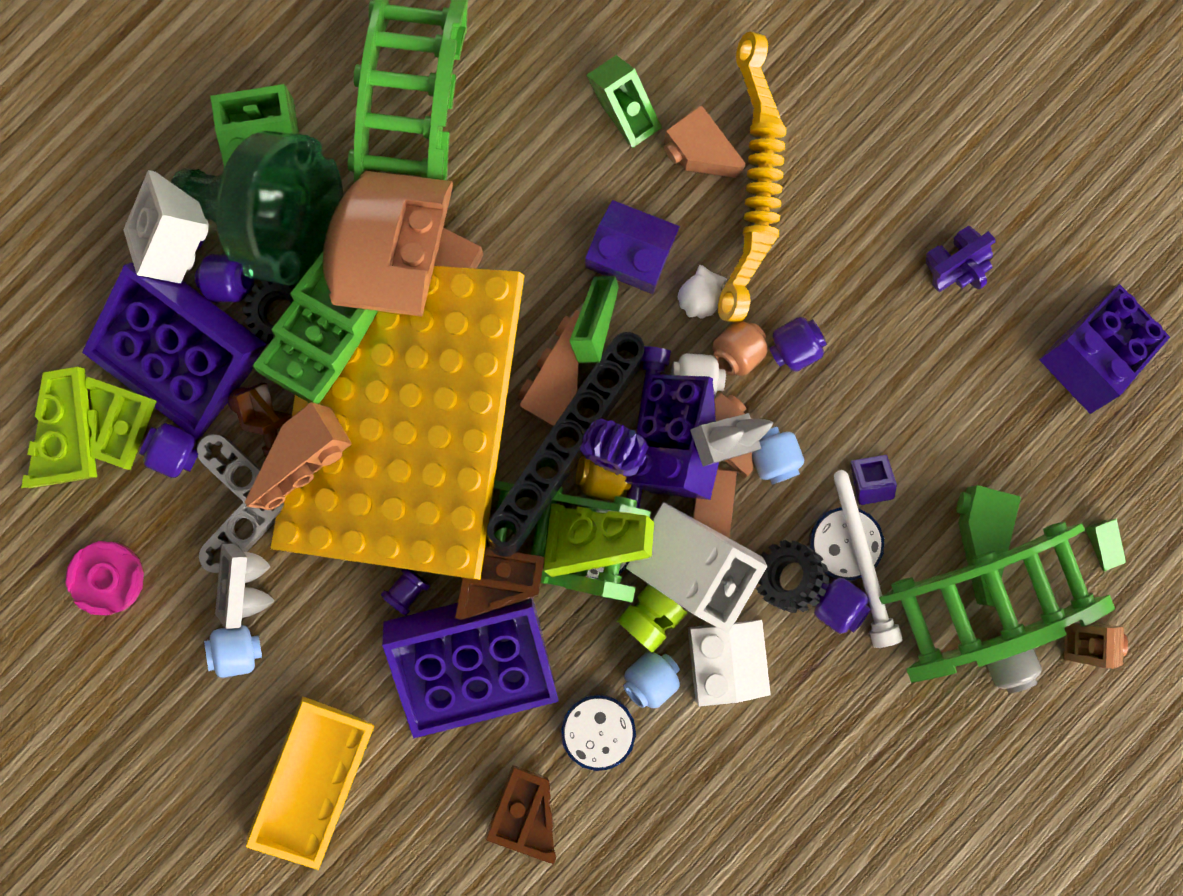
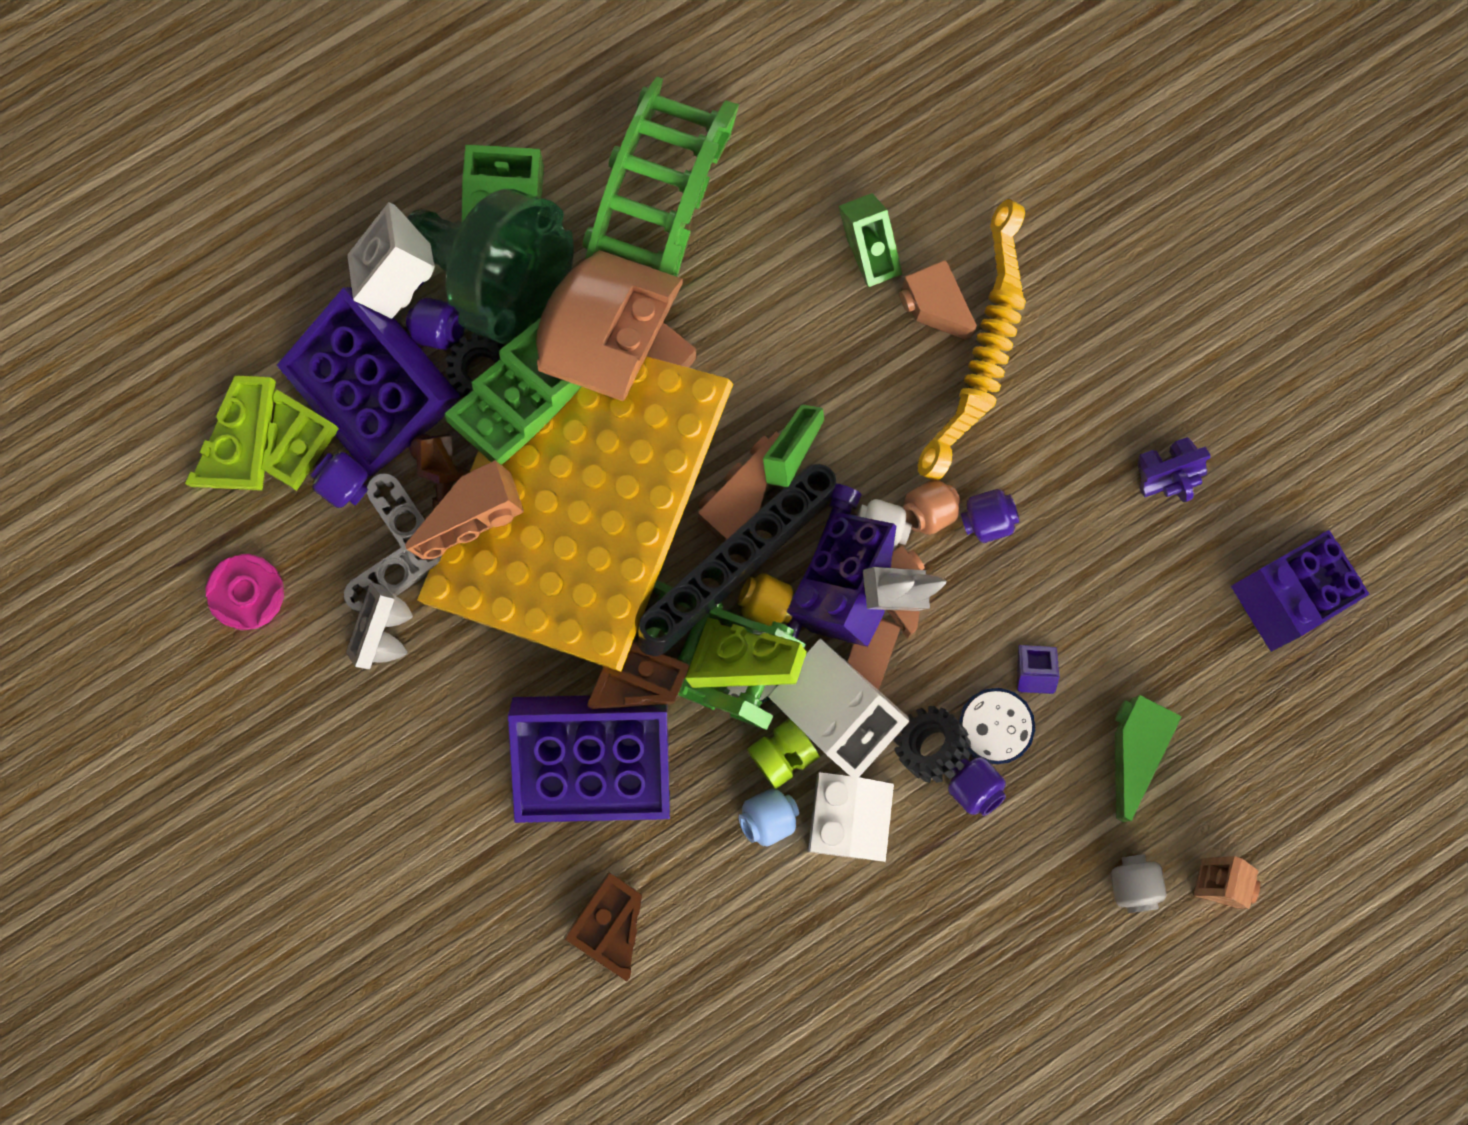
camera: 10 degrees right, 5 degrees down
light blue head [204,625,262,678] -> none
yellow slope [246,696,374,870] -> none
dark purple bush [380,569,431,616] -> none
white tile [561,694,636,771] -> none
dark purple gear [580,419,649,477] -> none
dark purple slope [585,200,680,294] -> none
white animal [677,265,727,319] -> none
light blue head [752,427,804,485] -> none
white piece [834,470,903,648] -> none
bright green fence [879,521,1115,683] -> none
piece [1085,519,1126,571] -> none

